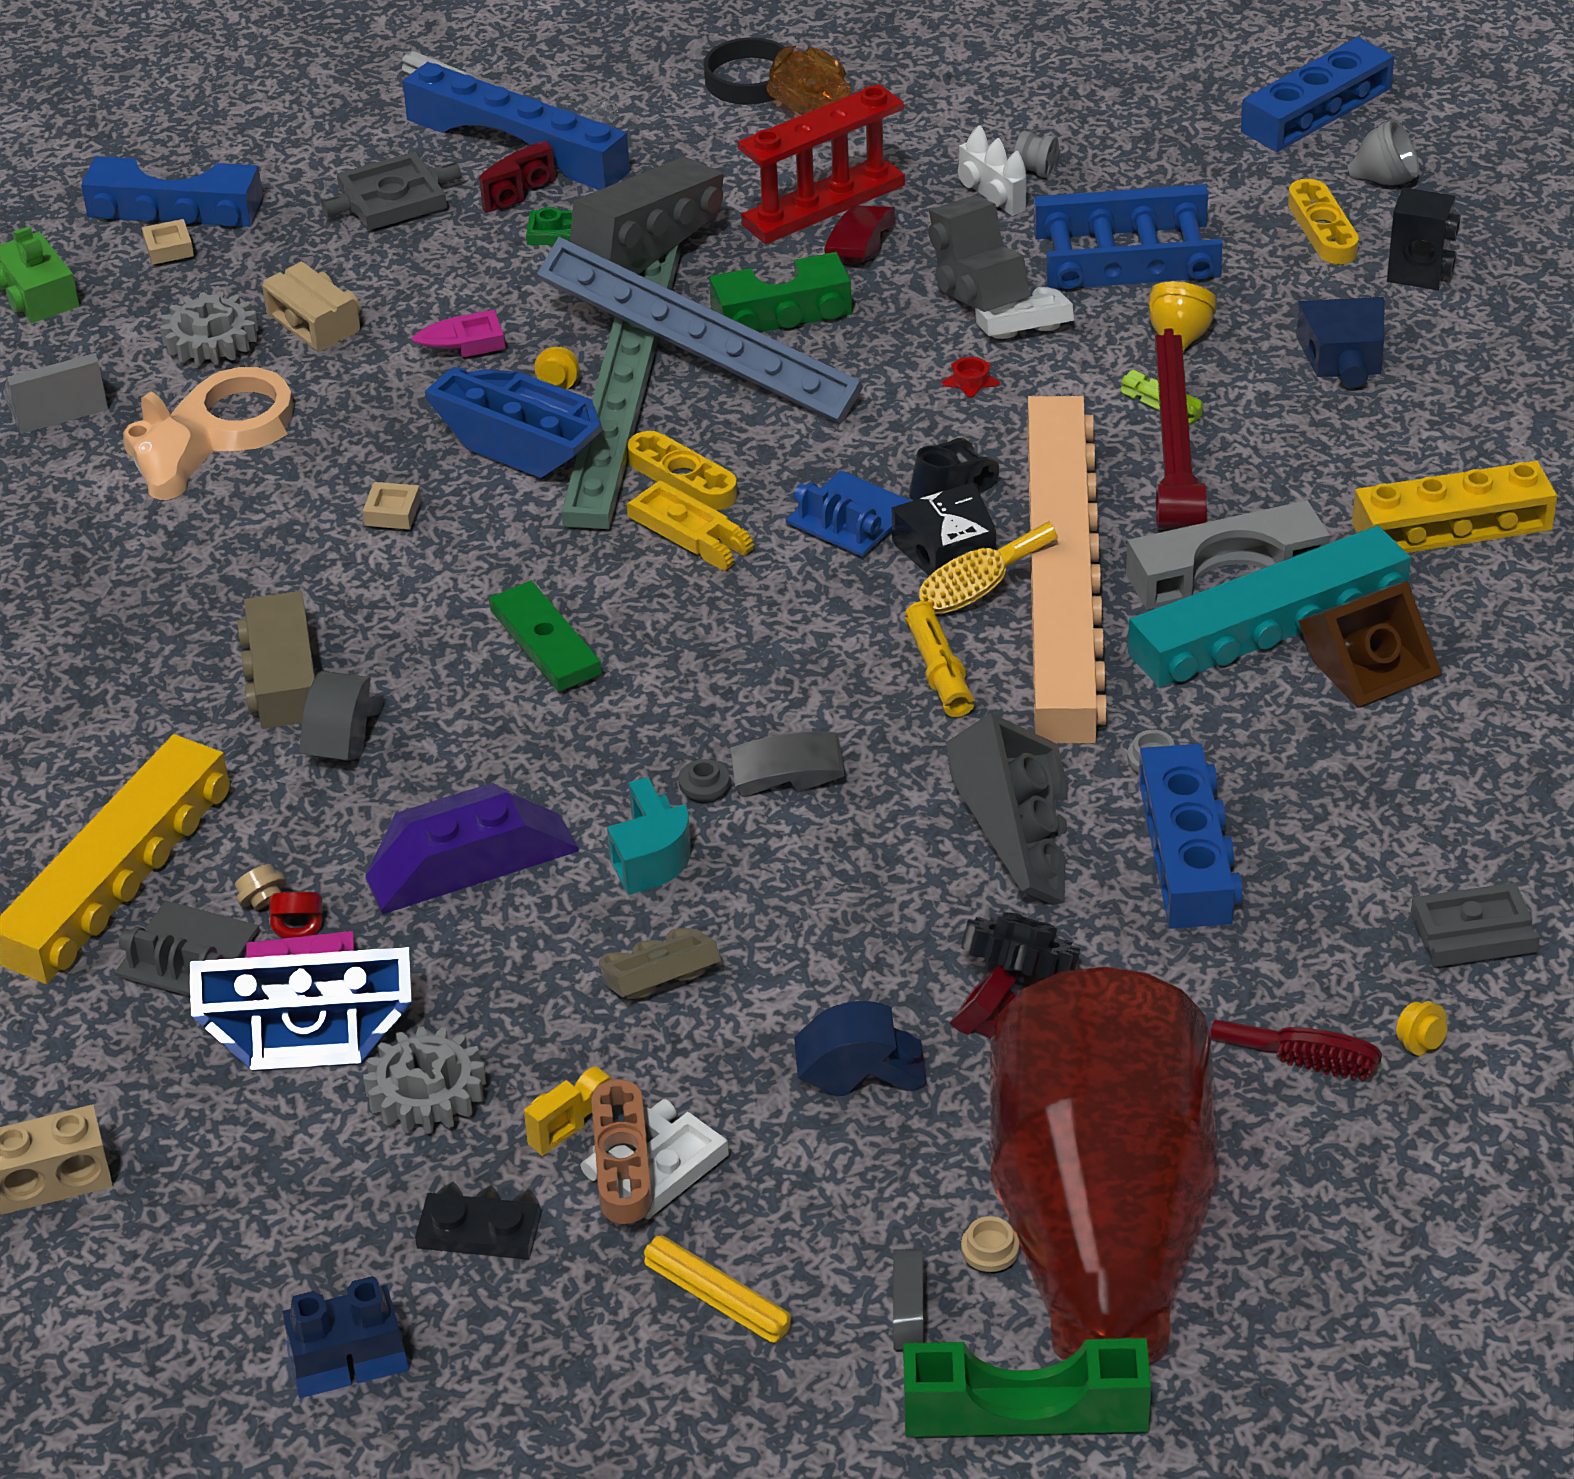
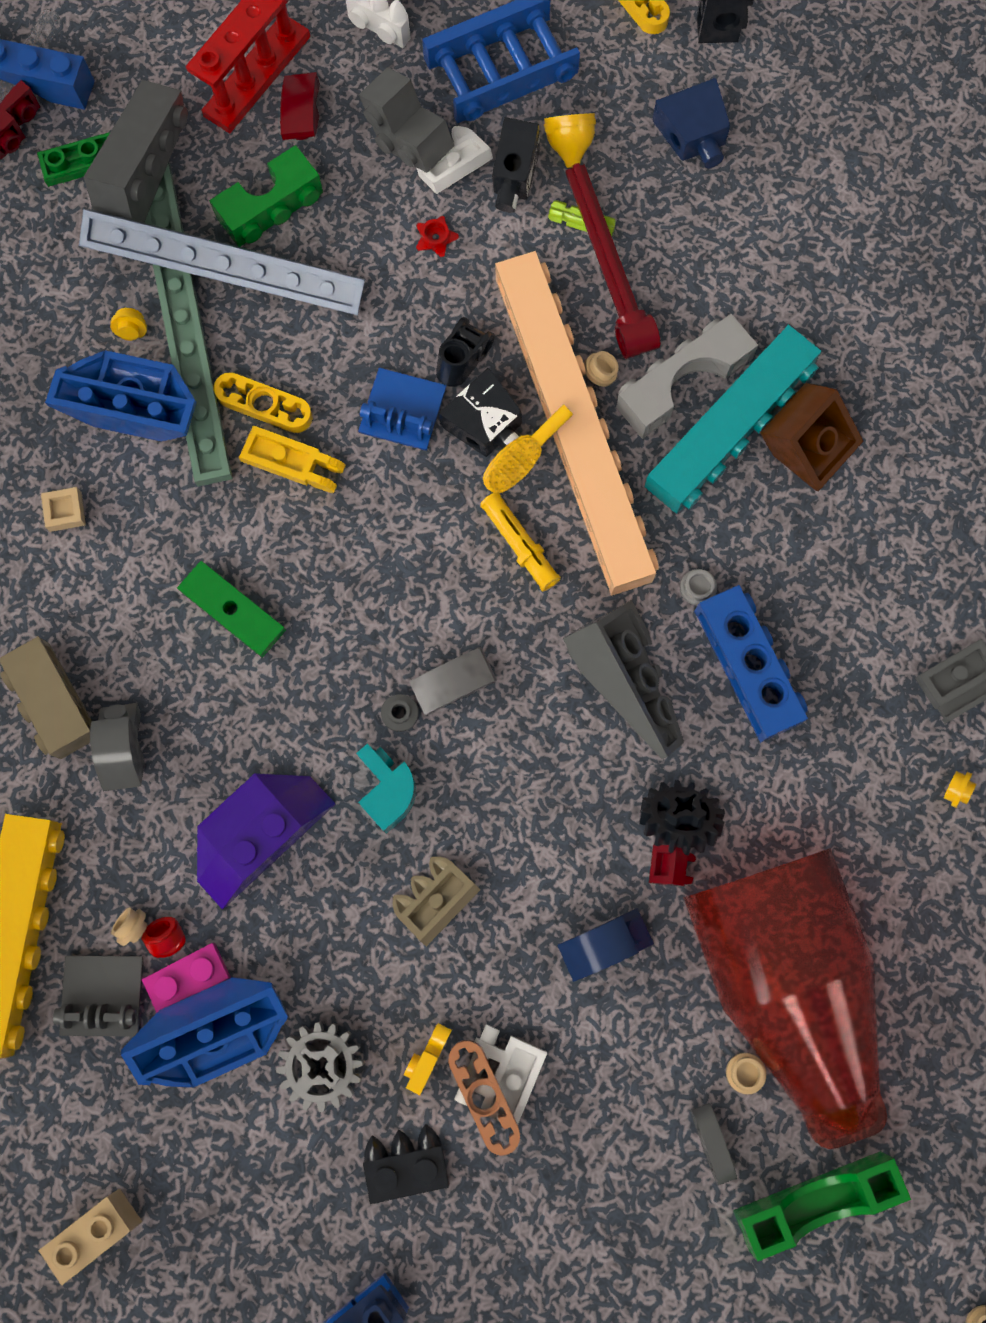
camera: 20 degrees left, 35 degrees up
dark pink plate [412,310,505,357] -> none
yellow axle [644,1235,792,1343] -> none
dark red piece [1210,1019,1382,1080] -> none
yellow brick [1352,460,1557,553] -> none
none -> black torso [492,117,540,213]
none -> tan plate [584,351,619,387]

